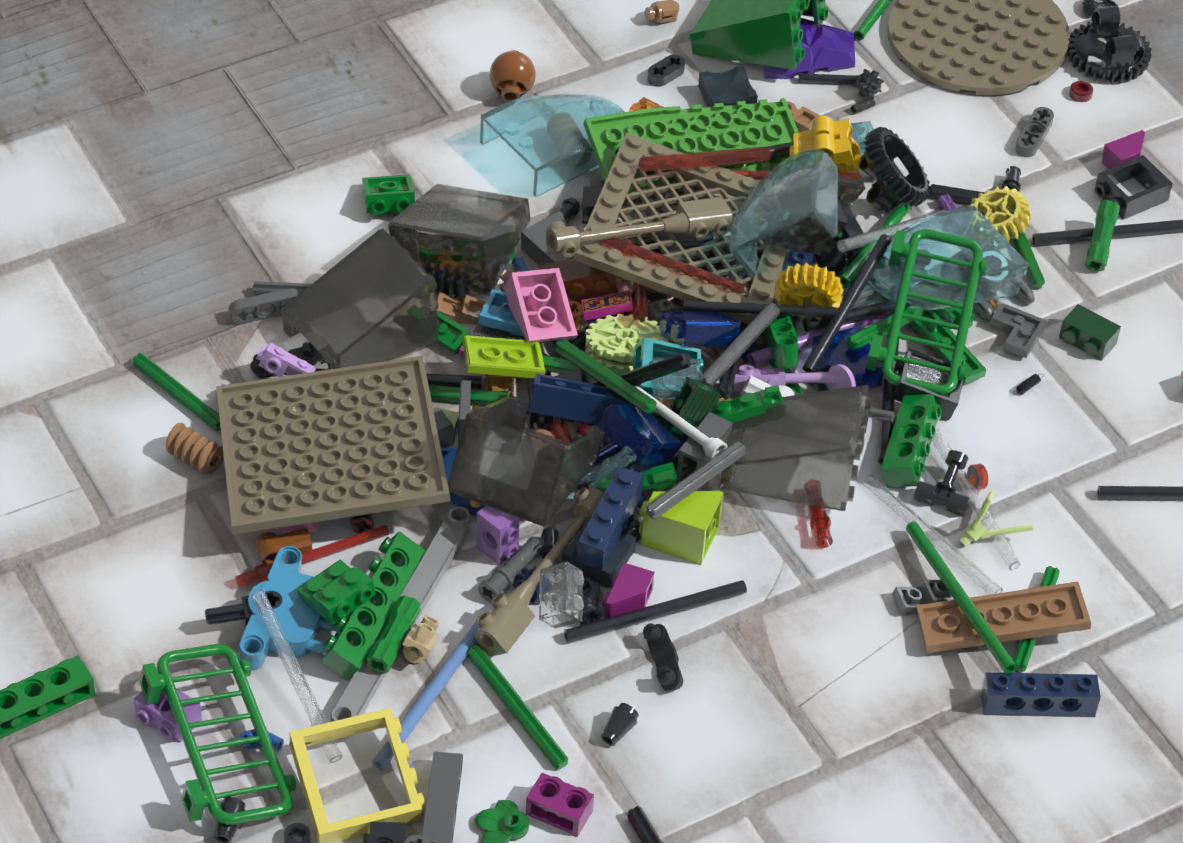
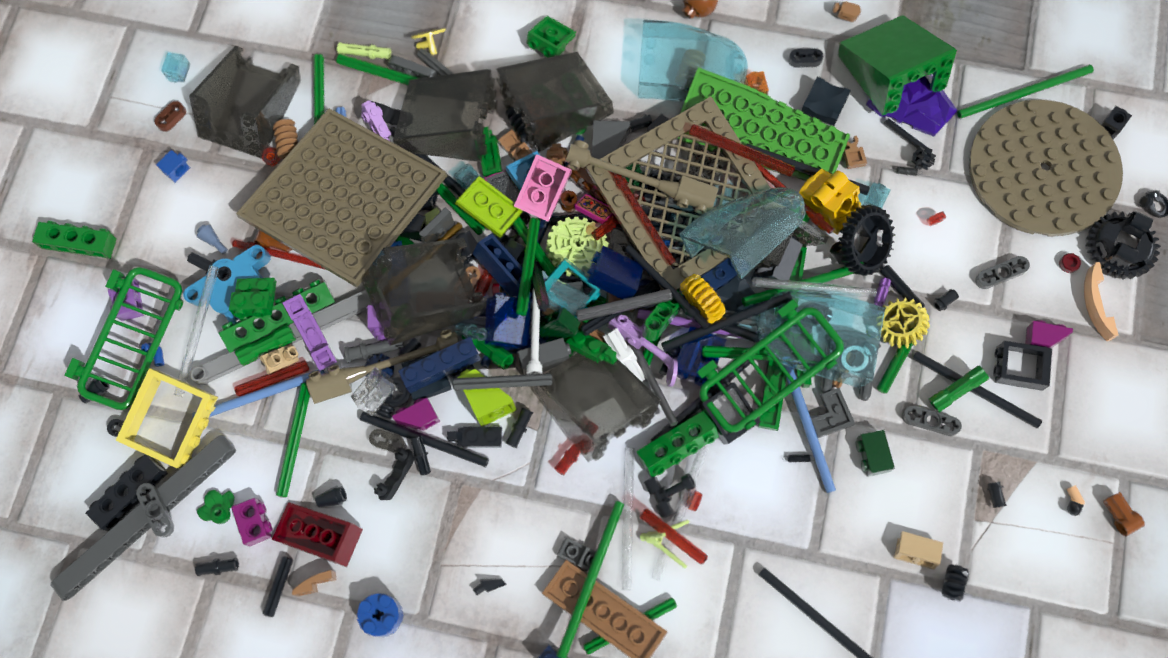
camera: 50 degrees right, 25 degrees up
none -> copper beam [154,101,186,132]
none -> blue brick [156,150,190,183]
none -> clear smoke windscreen [189,46,301,159]
none -> sand blue cone [197,224,228,254]
none -> clear red axle [234,360,309,397]
none -> clear red tile [262,147,281,166]
none -> dark red slope [271,502,363,567]
none -> medium lavender slope [283,294,337,371]
none -> medium nougat slope [292,570,337,597]
none -> green axle [336,54,435,92]
none -> yellowish green pin [337,42,391,60]
none -> blue brick [357,593,403,637]
none -> clear smoke beam [369,429,406,454]
none -> black axle [410,435,431,476]
none -> light yellow shield [411,28,446,55]
none -> black hinge [447,427,502,448]
none -> clear light blue piece [454,163,484,189]
none -> black bar [473,578,507,596]
none -> black pin [506,408,533,449]
none -> clear red axle [640,509,708,564]
none -> medium blue piece [780,358,836,493]
none -> dark grey beam [902,406,962,436]
none -> clear red tile [926,211,946,226]
none -> light nougat slope [1084,262,1118,341]

